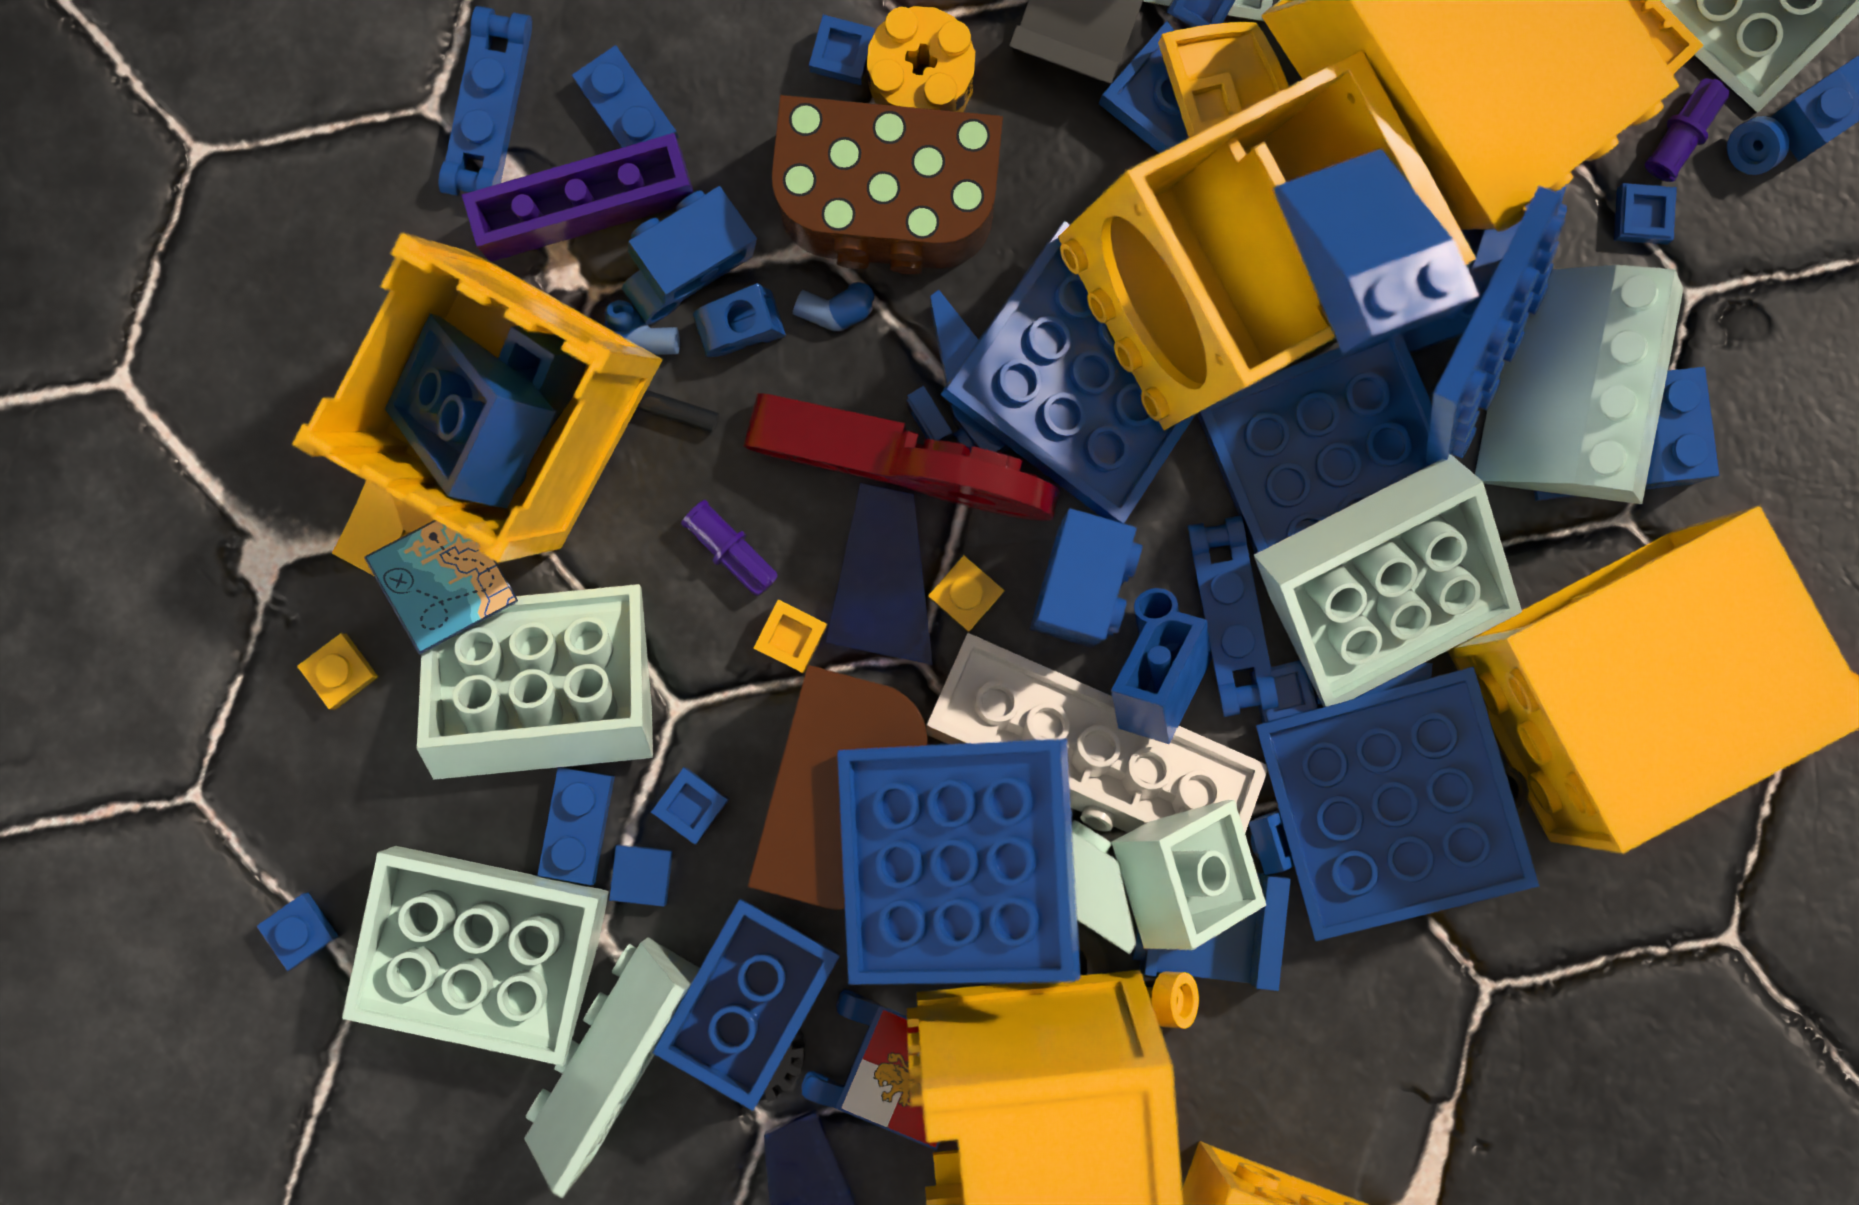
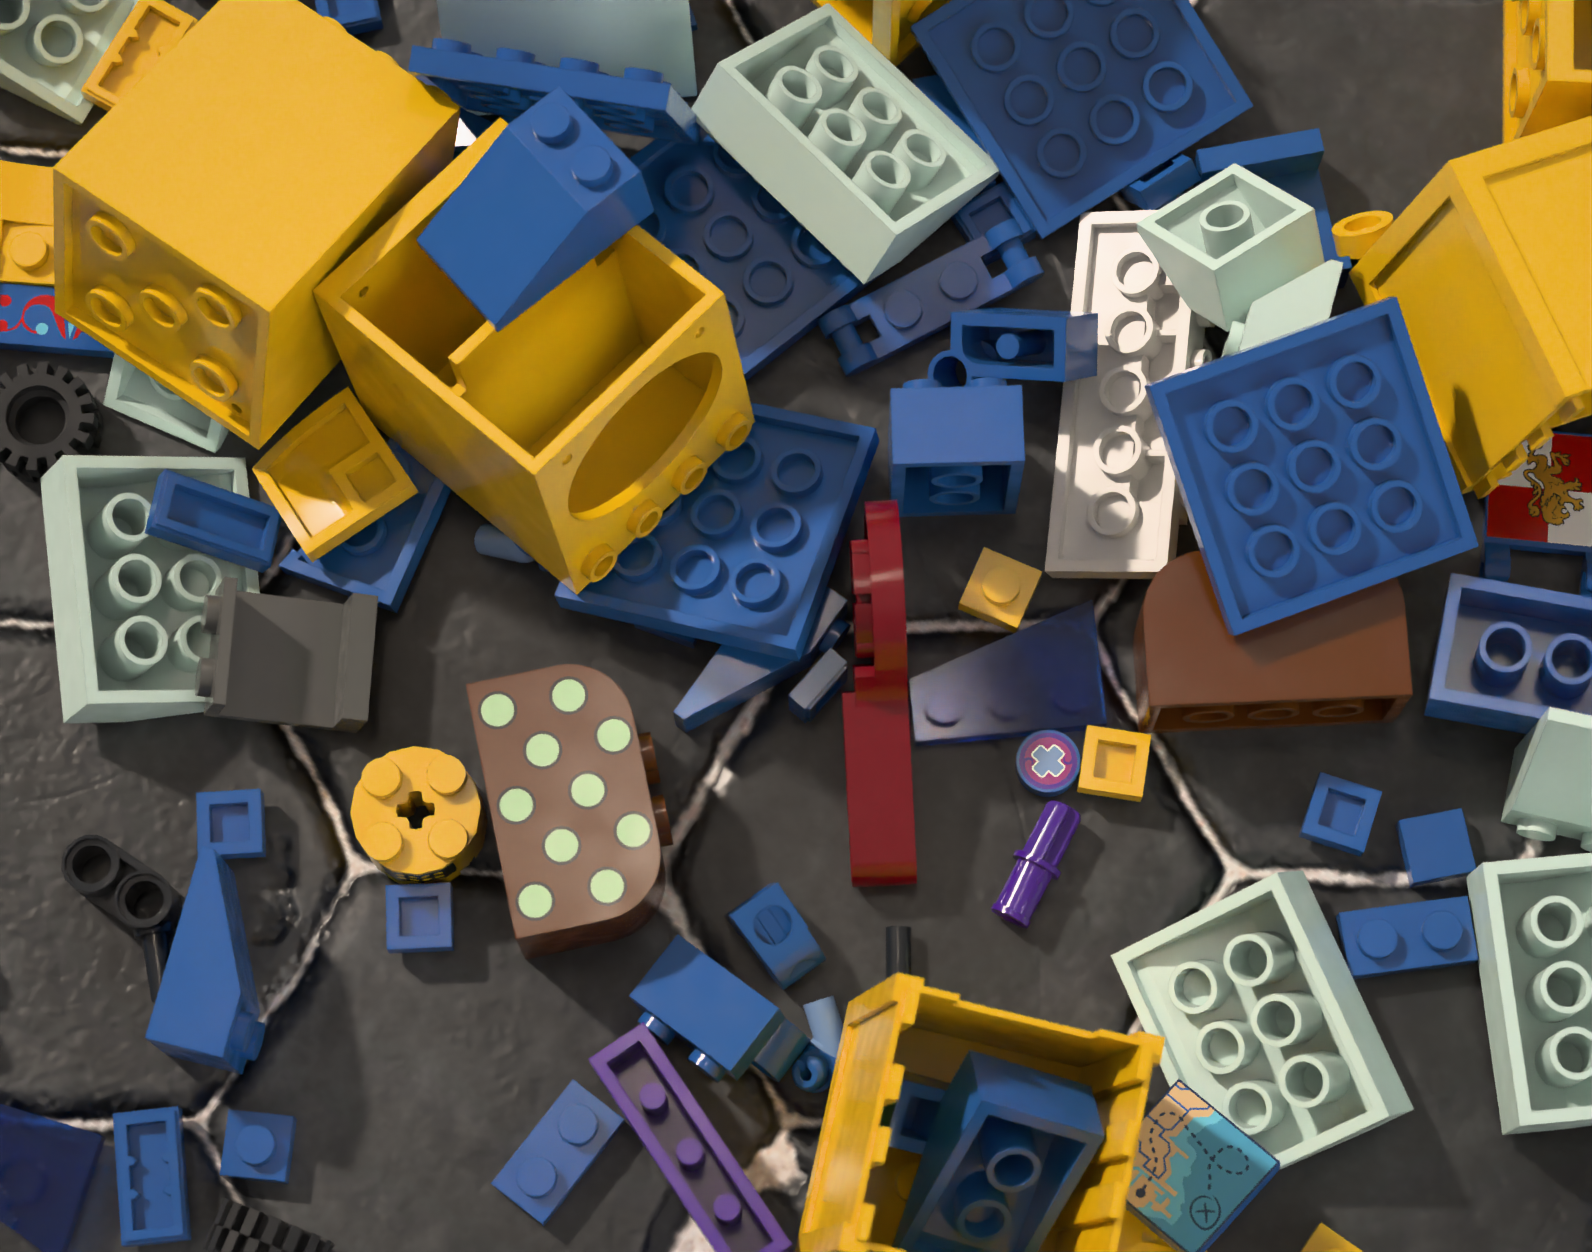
camera: 105 degrees left, 10 degrees down
arm [793,282,875,331] -> none
none -> tile [1015,730,1080,797]

